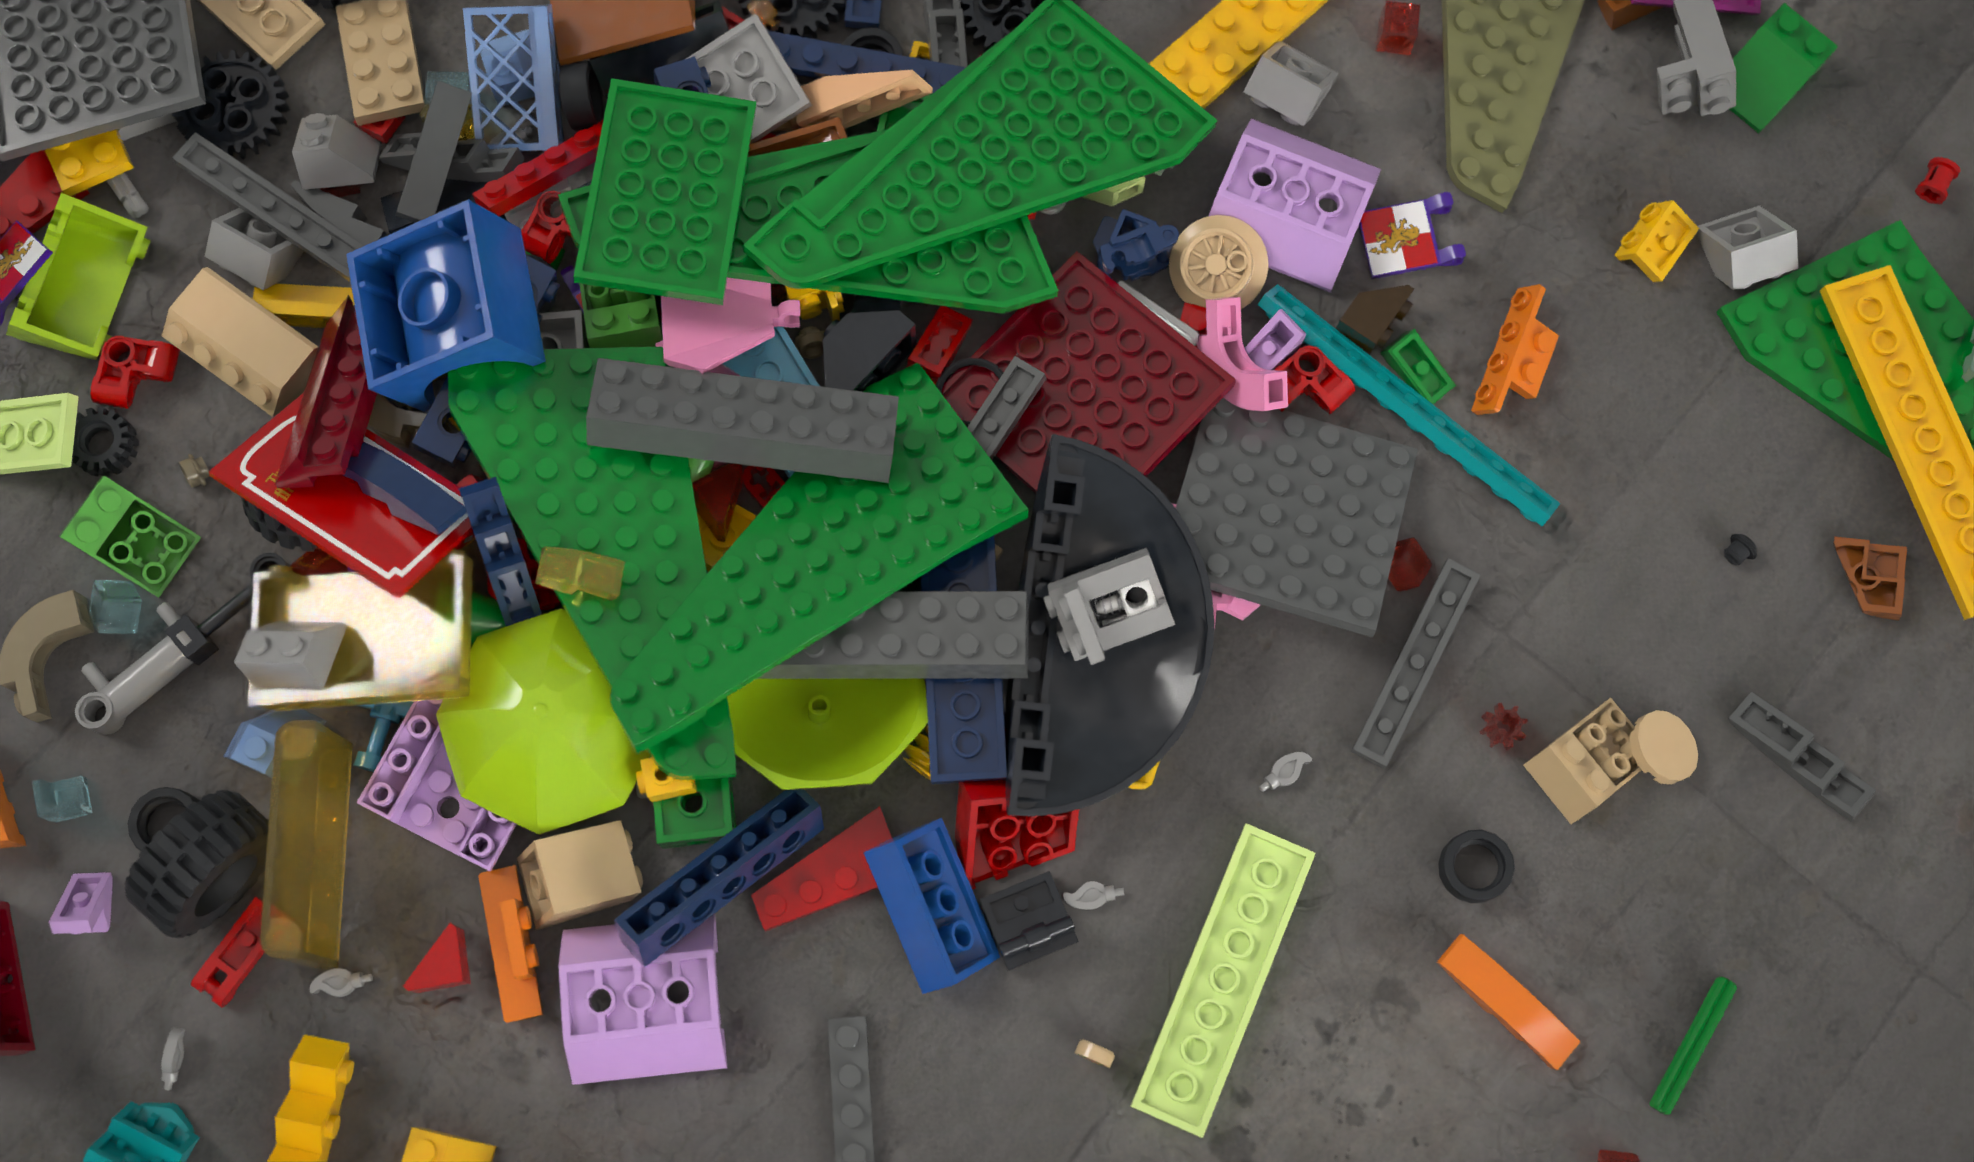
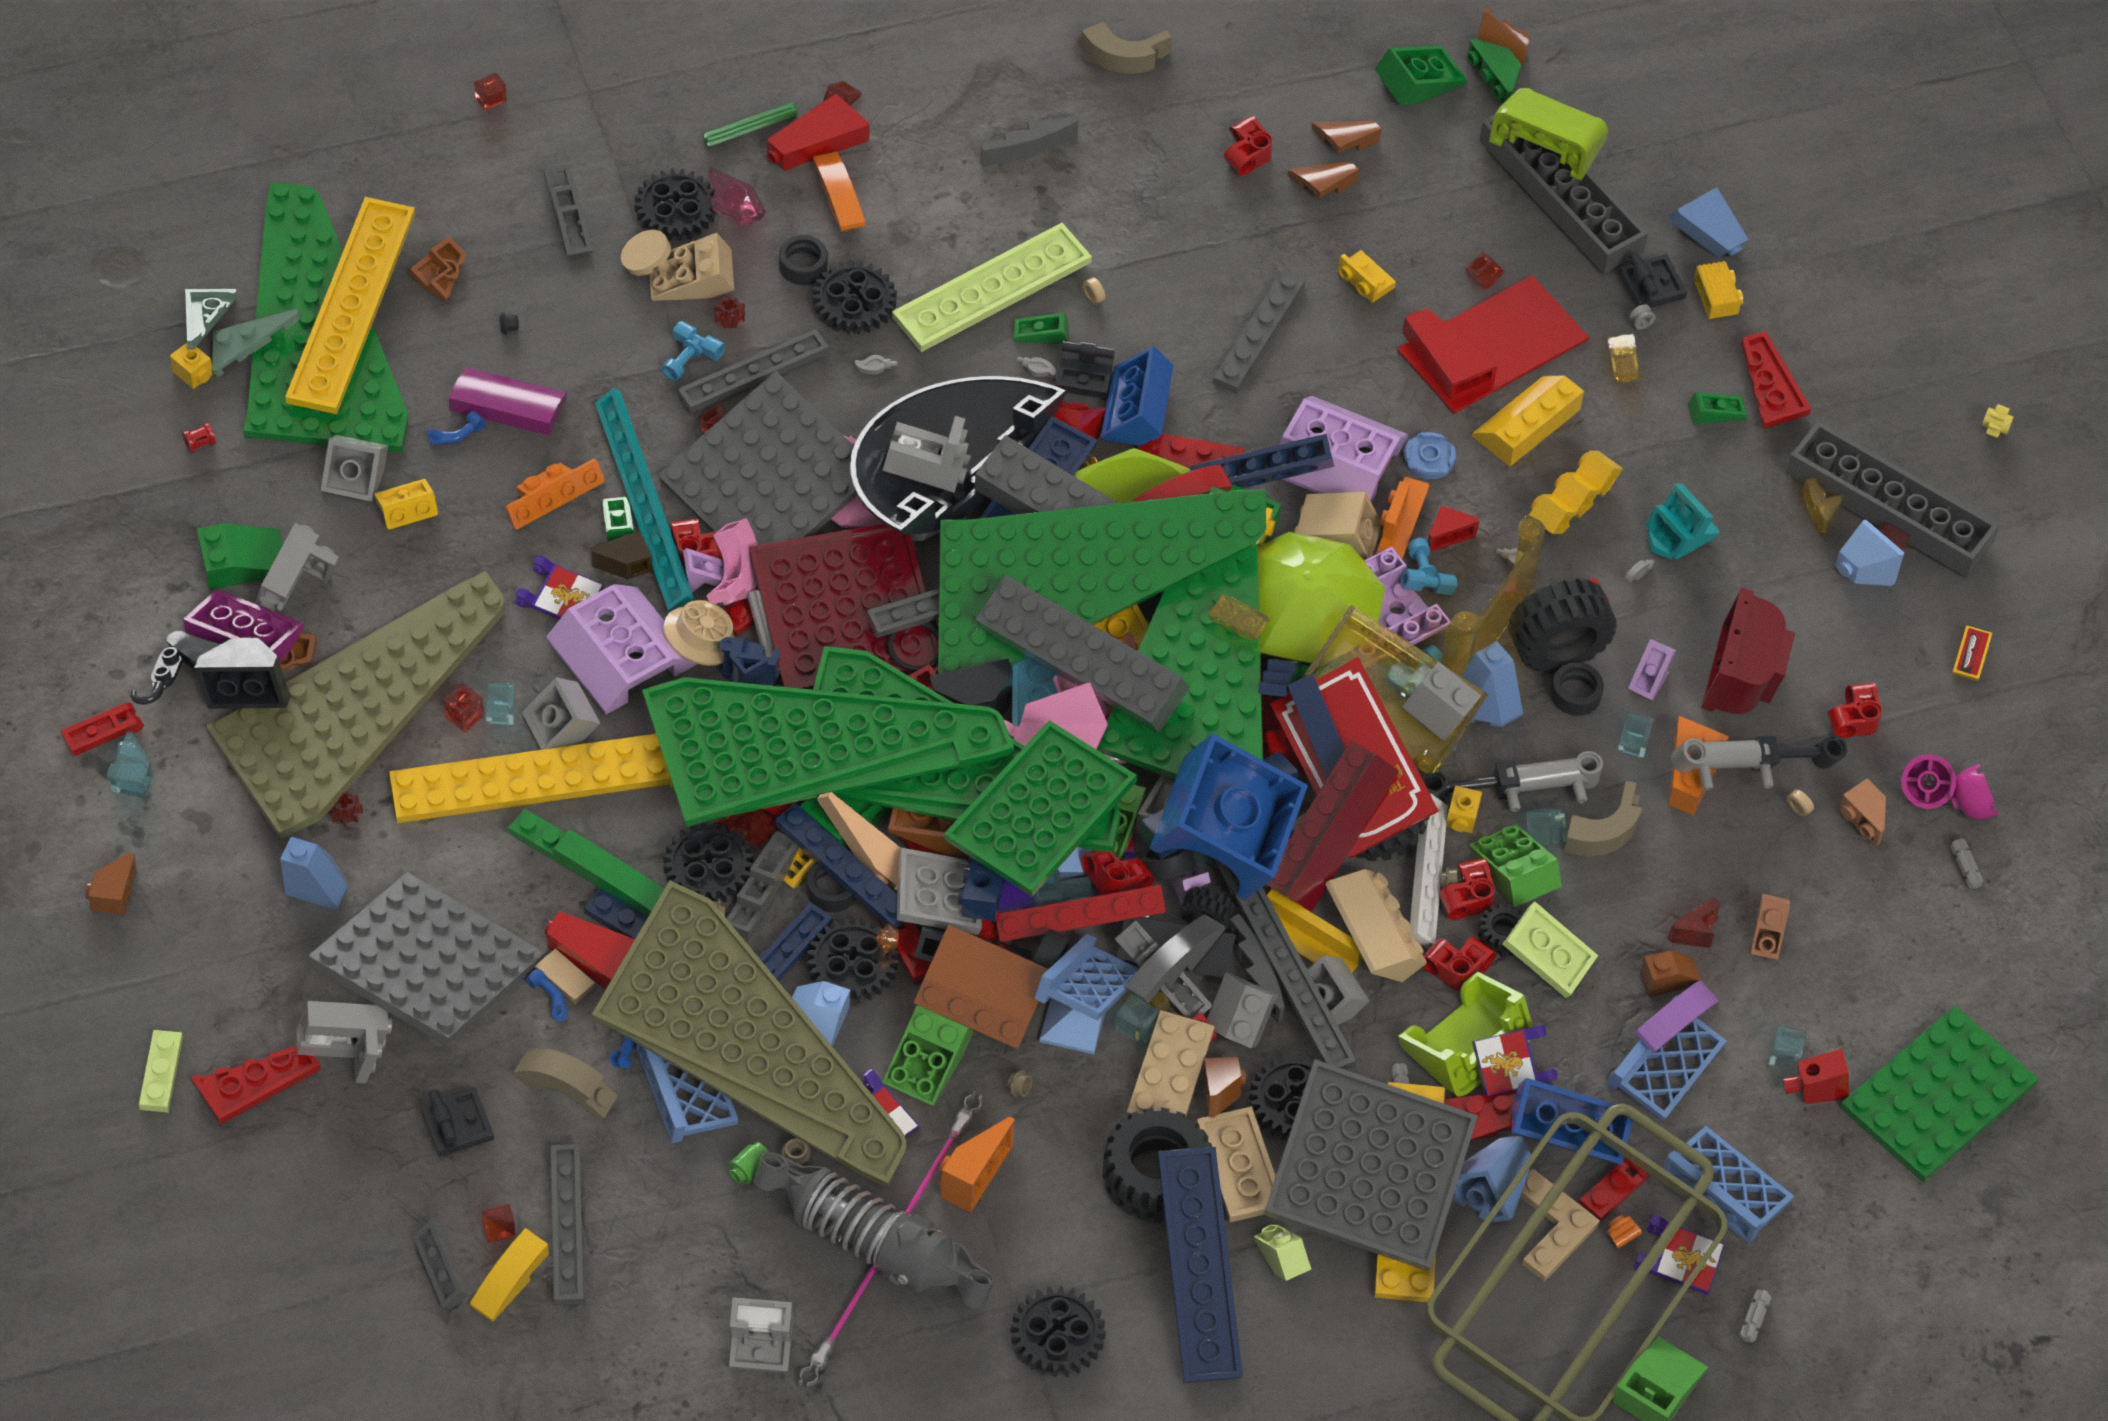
camera: 150 degrees left, 20 degrees down
none -> blue piece [427,411,485,445]
none -> magenta slope [449,367,567,436]
none -> clear light blue panel [486,682,516,725]
none -> black gear [634,168,718,241]
none -> dark azure bar [661,321,725,381]
none -> clear pink slope [708,167,766,226]
none -> red slope [766,94,870,171]
none -> black gear [813,261,897,335]
none -> green slope [1014,312,1069,344]
none -> red slope [1131,465,1232,502]
none -> dark orange slope [1203,1057,1246,1117]
none -> clear light blue panel [1383,660,1431,699]
none -> dark azure bar [1401,538,1457,595]
none -> medium blue tile [1403,432,1456,480]
none -> white plate [1410,793,1448,949]
none -> red piece [1439,858,1495,920]
none -> yellow brick [1446,786,1482,833]

